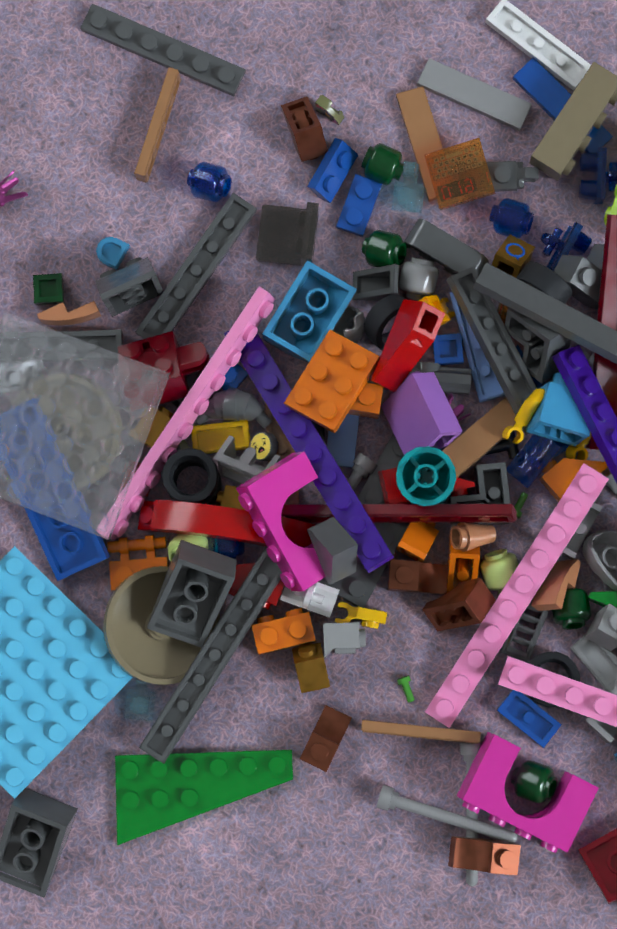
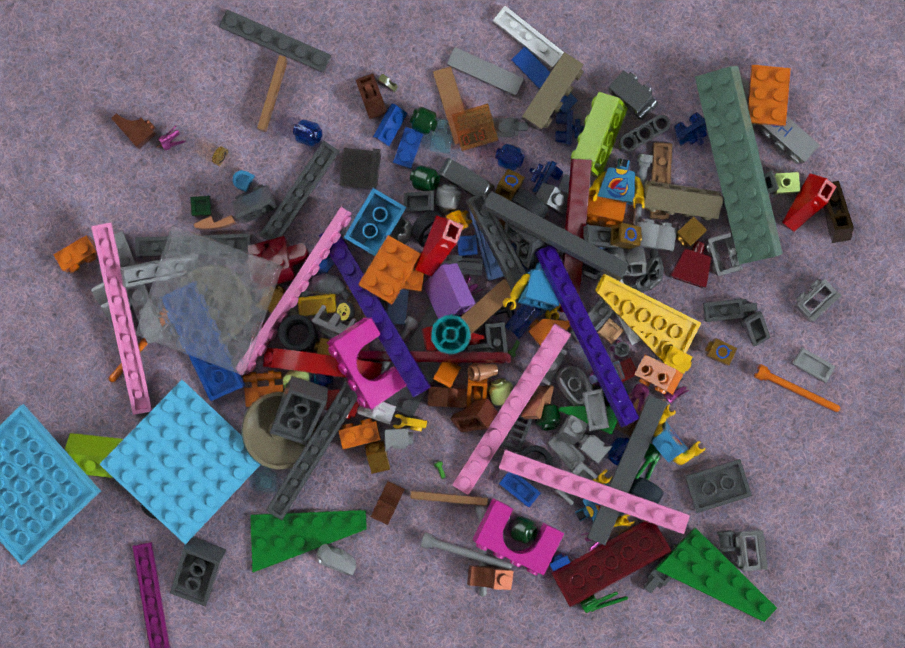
camera: 10 degrees left, 5 degrees up
dark grey slope [307,517,358,584] -> none
none -> clear yellow tile [212,146,228,166]
none -> light grey piece [316,544,356,576]
none -> blue plate [550,553,570,571]

